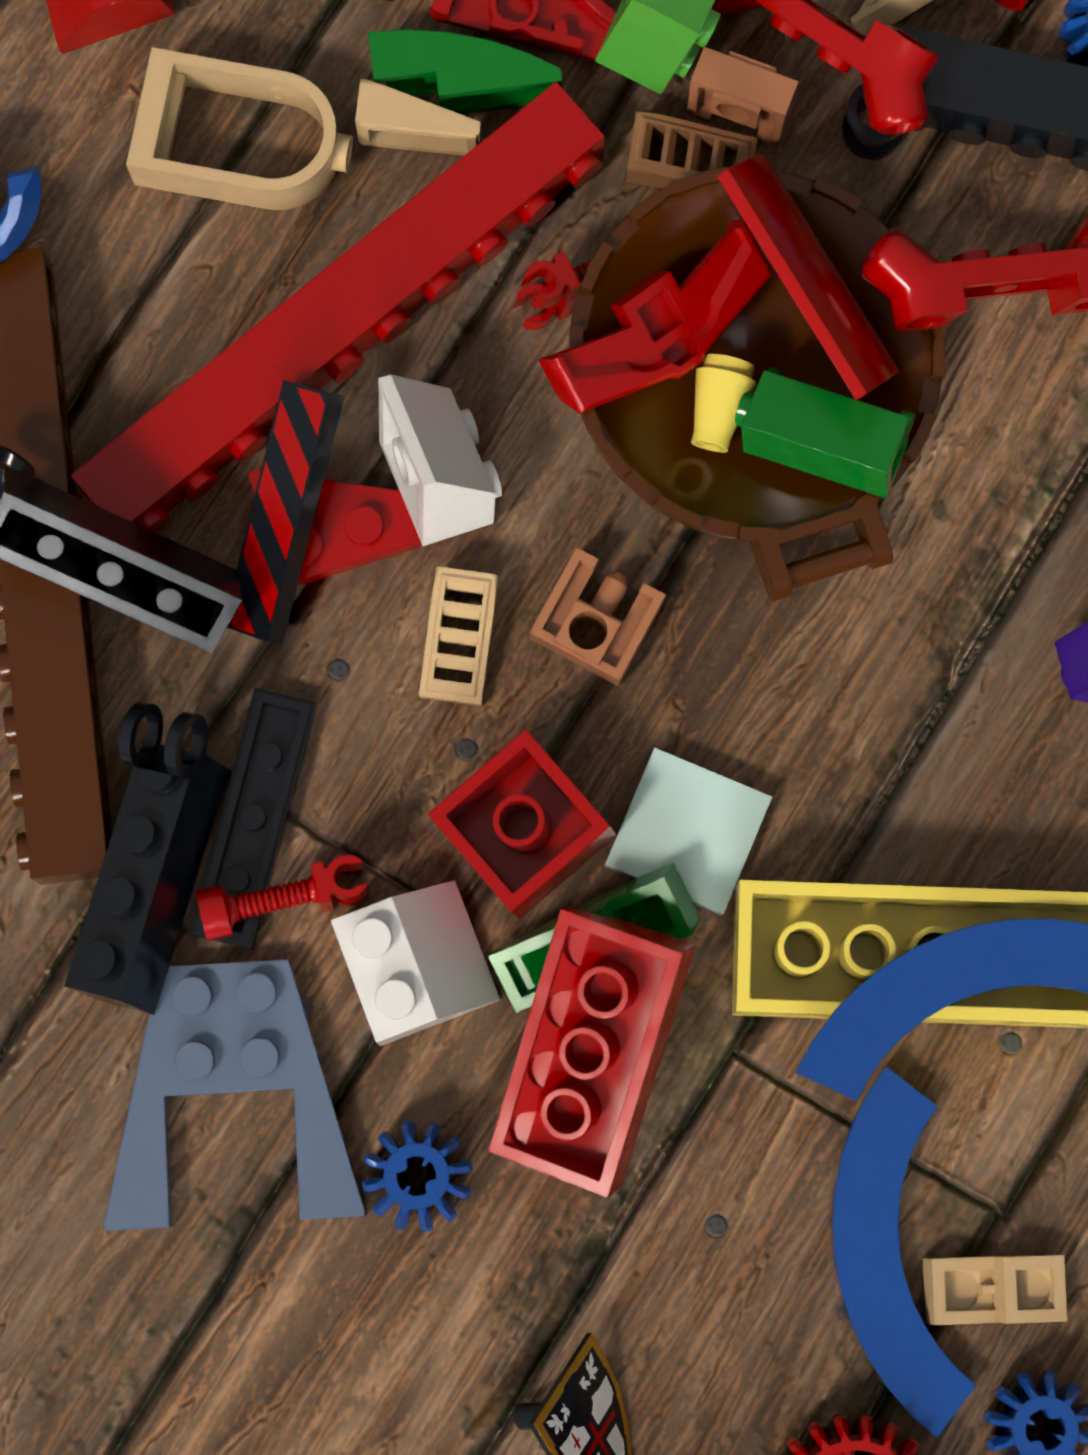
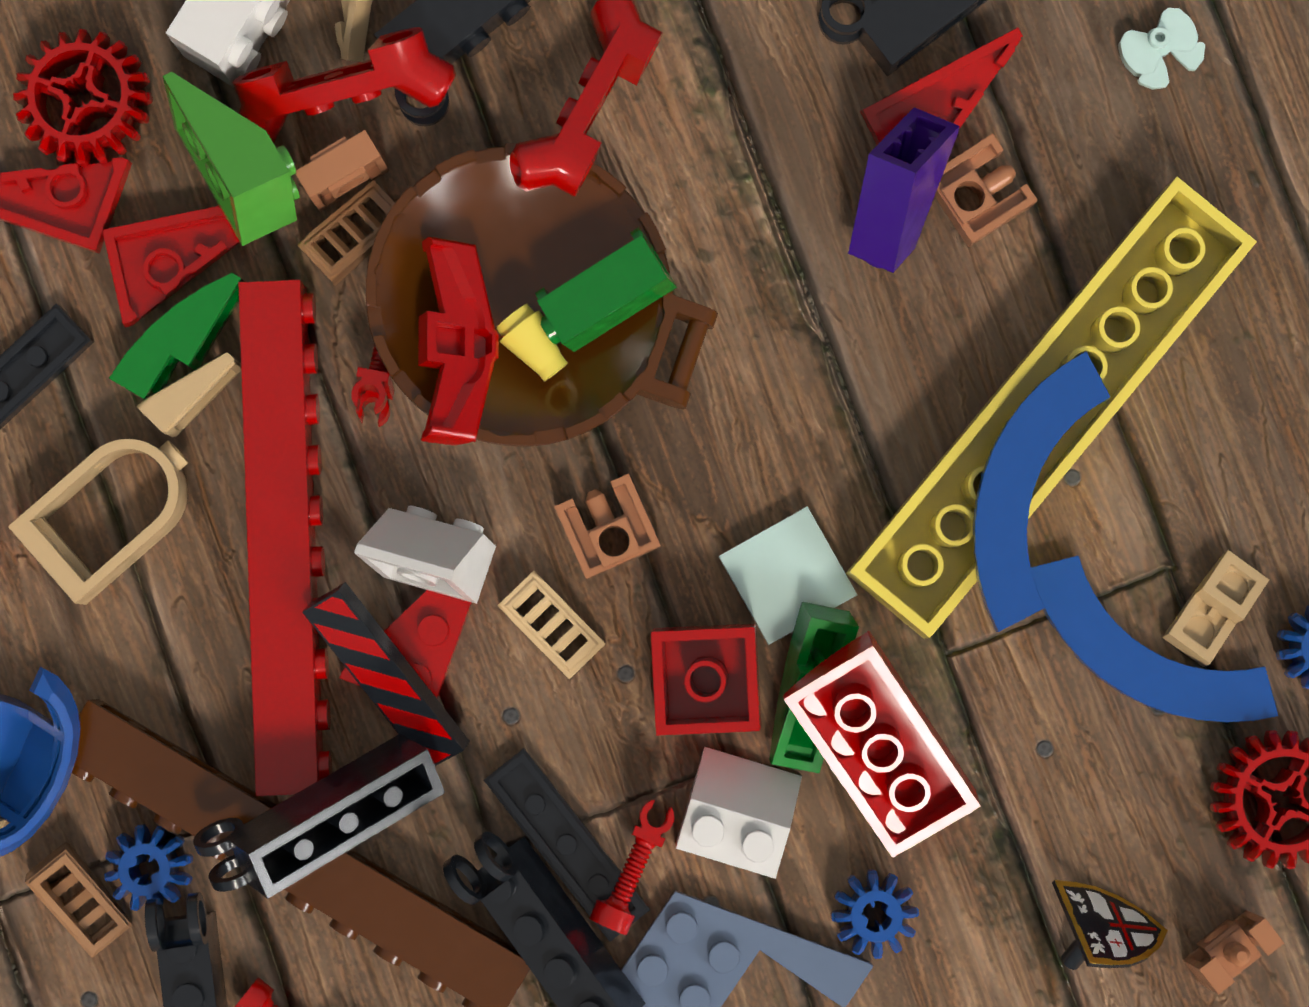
camera: 55 degrees left, 5 degrees up
red slope [717,154,900,400] -> none

